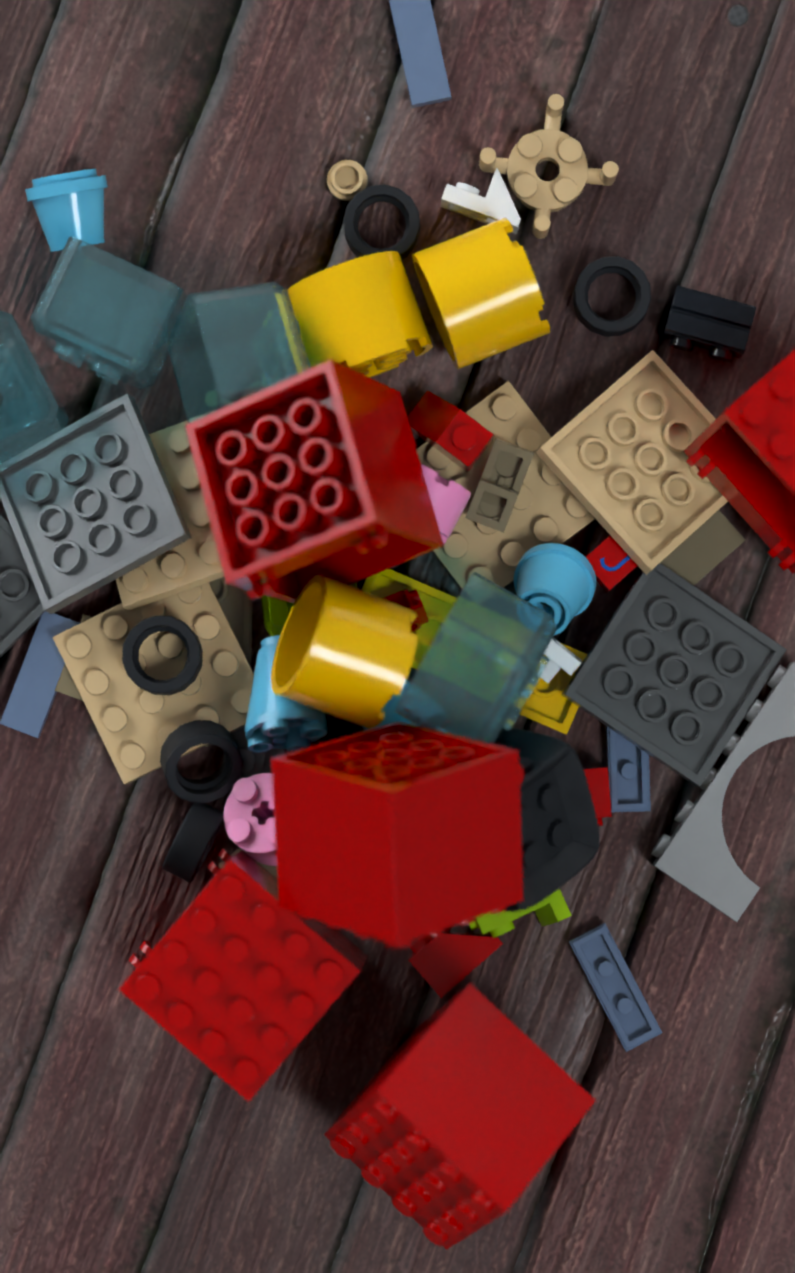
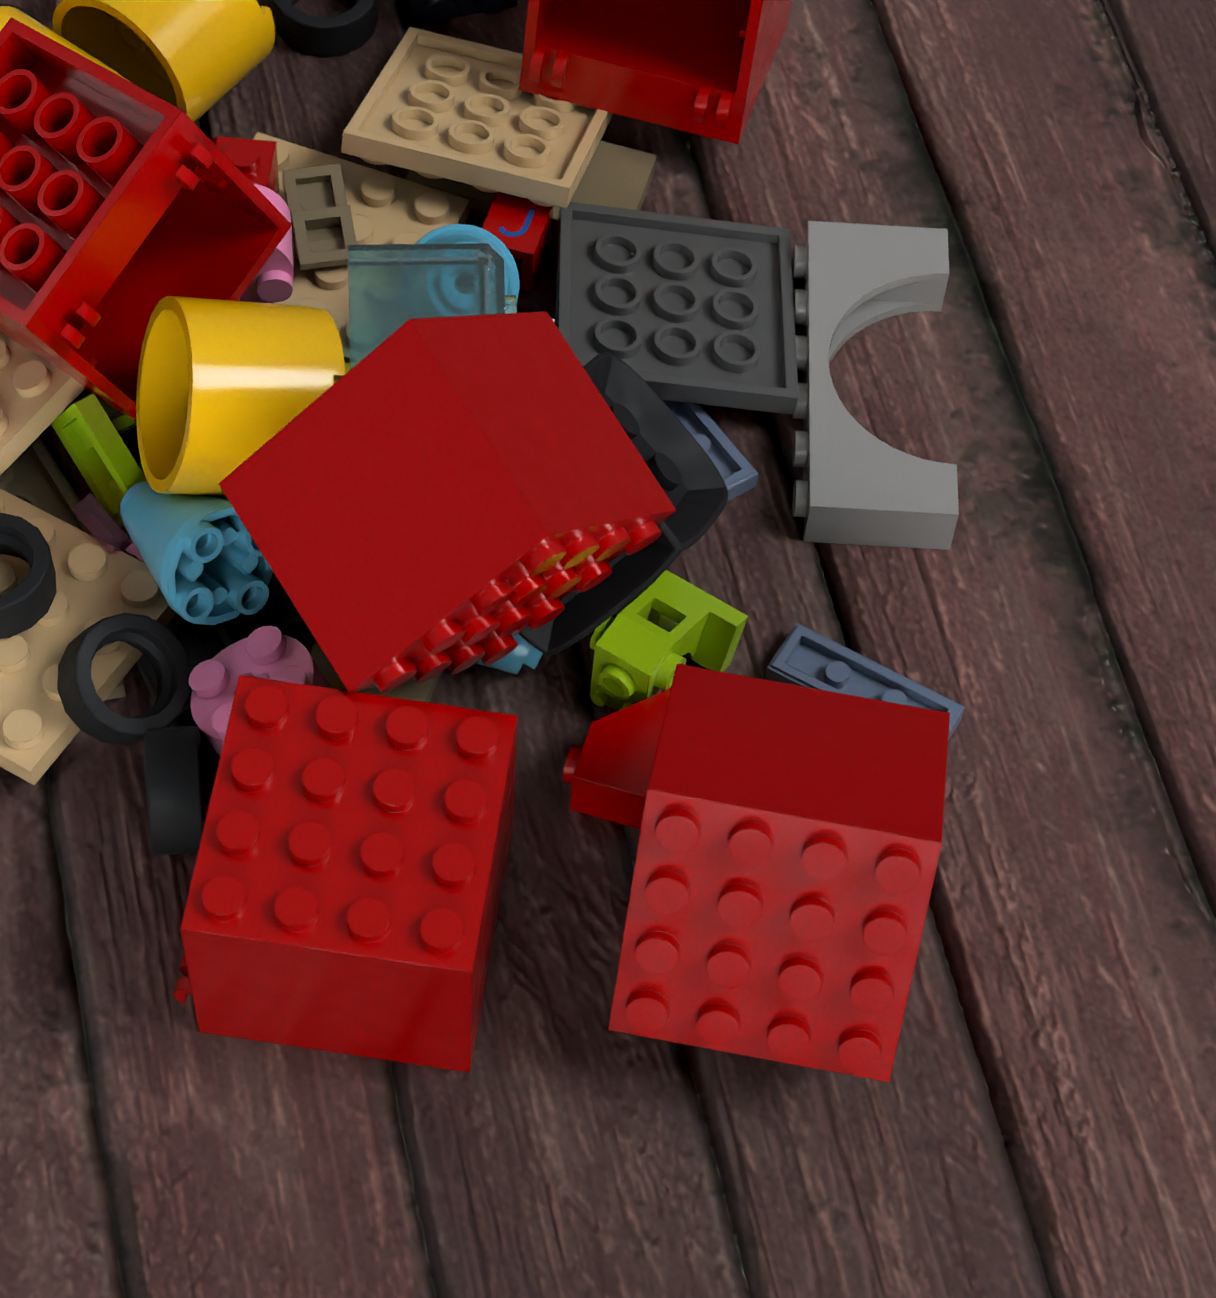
camera: 40 degrees left, 30 degrees down
none -> clear pink tile [74,493,143,561]

